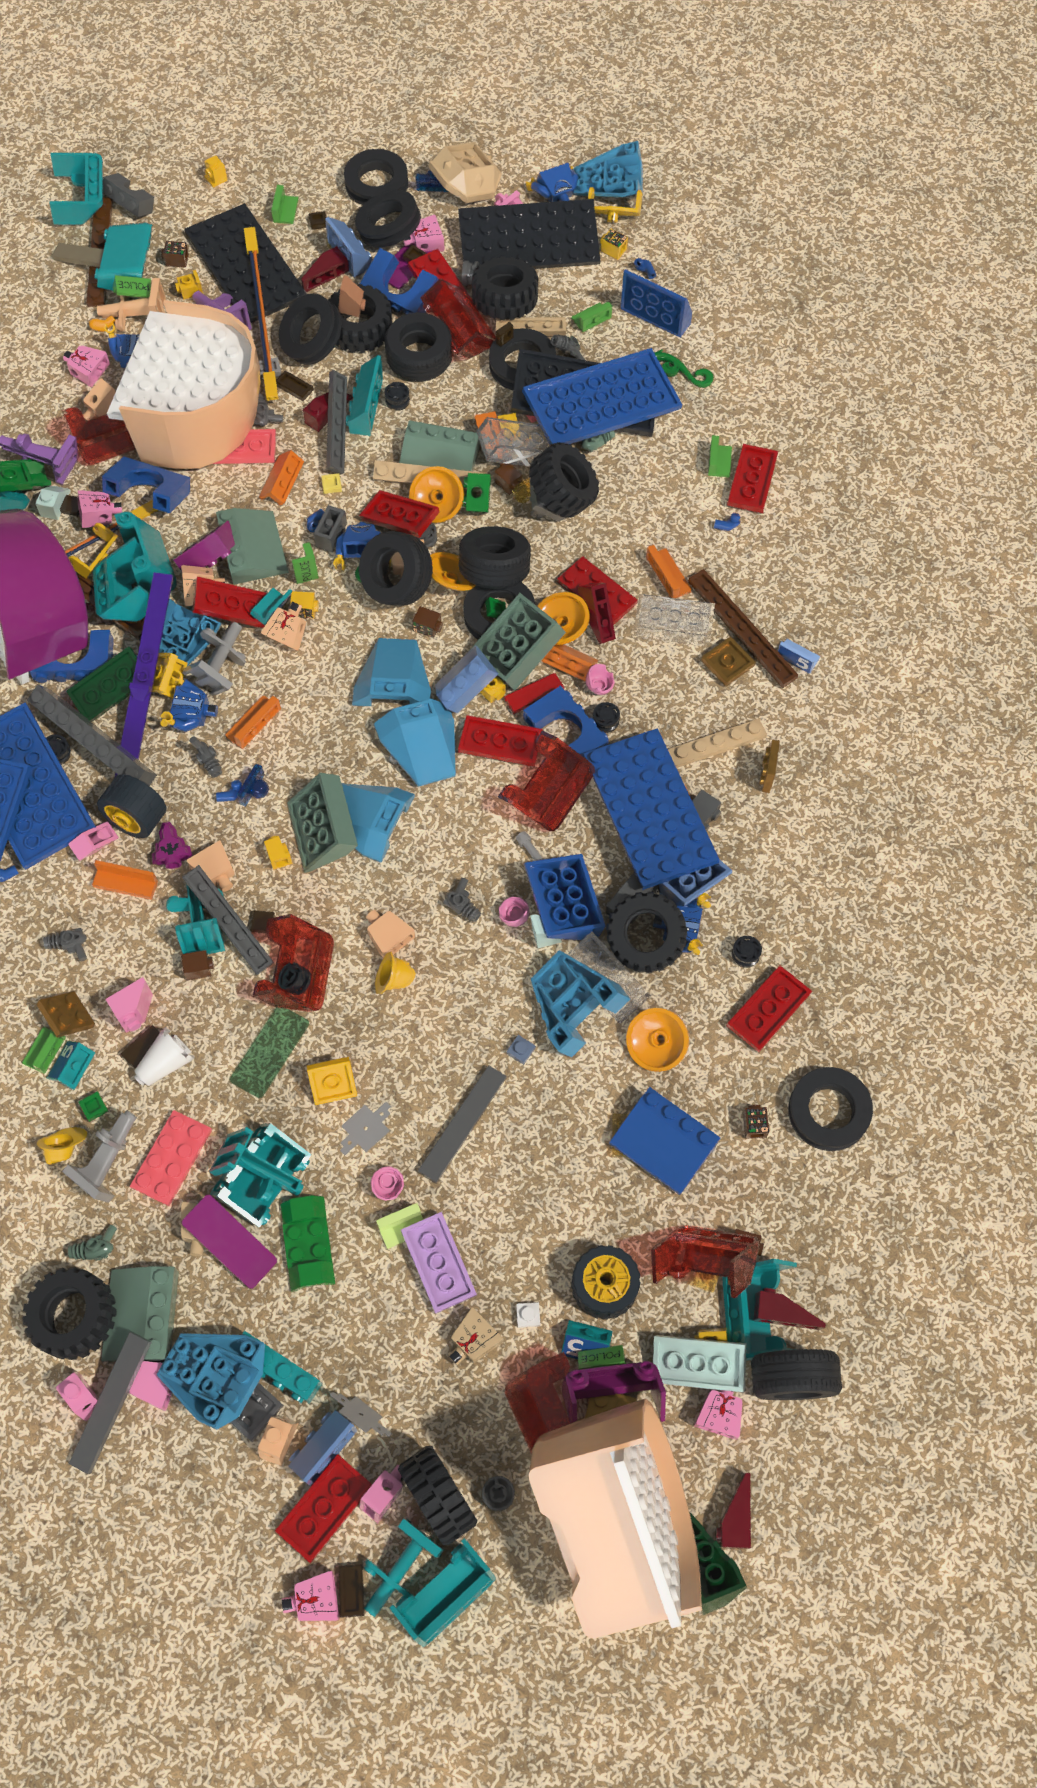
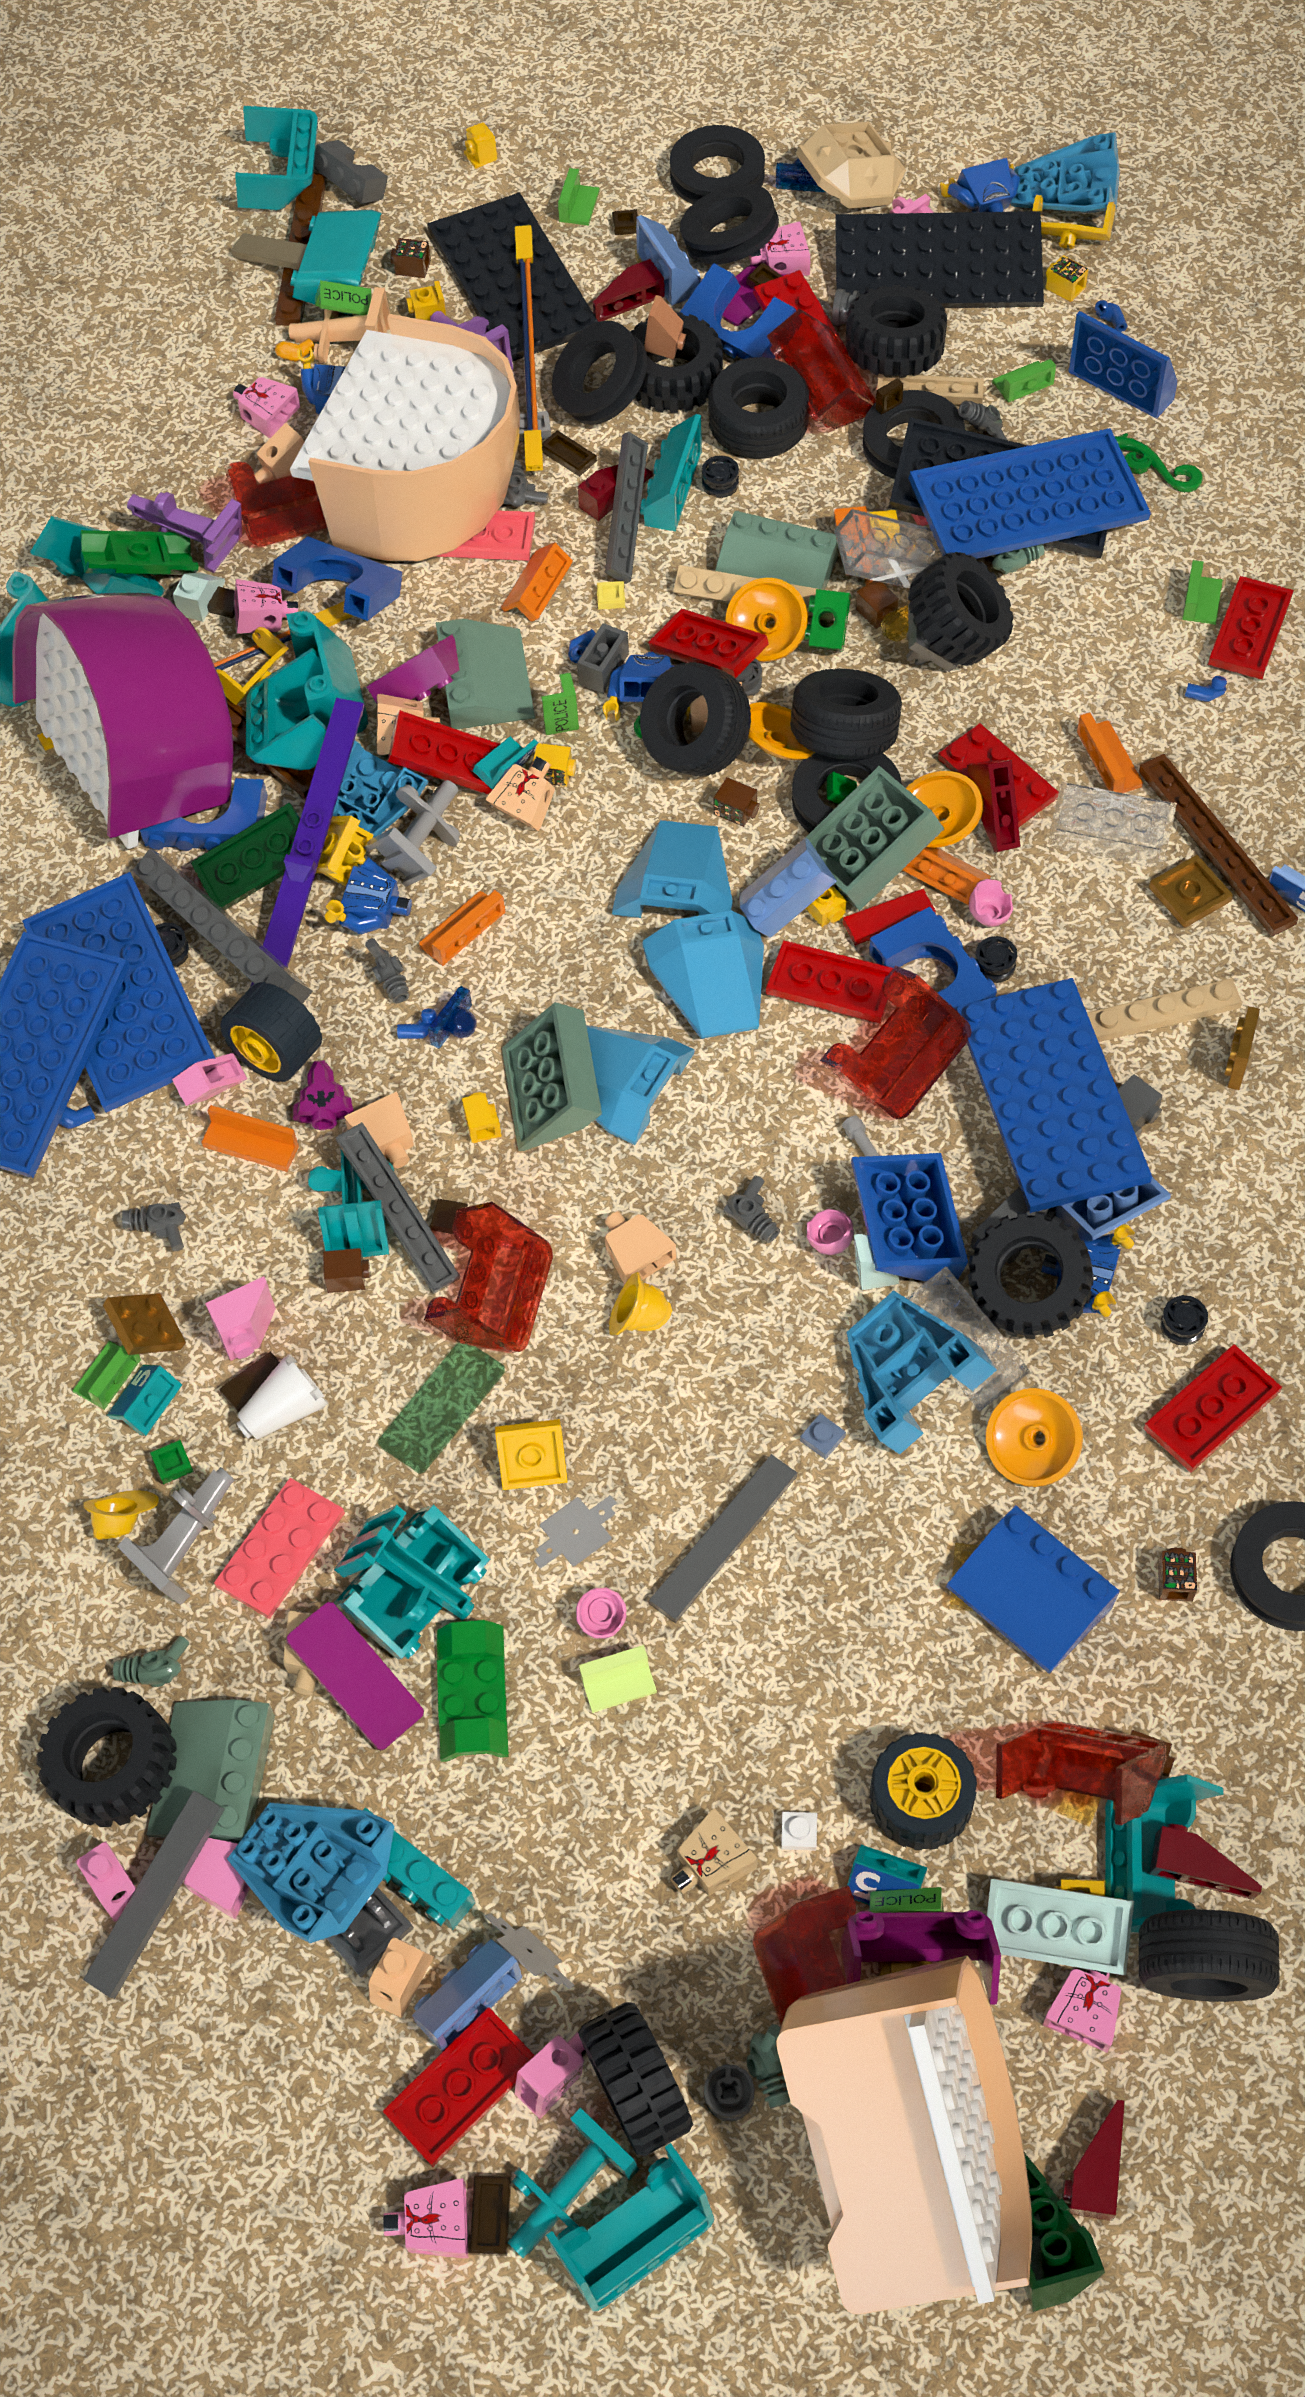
camera: 10 degrees right, 5 degrees down
black wheel [278,962,311,995] -> none
lavender plate [401,1212,477,1314] -> none
none -> sand green piece [746,2024,790,2109]

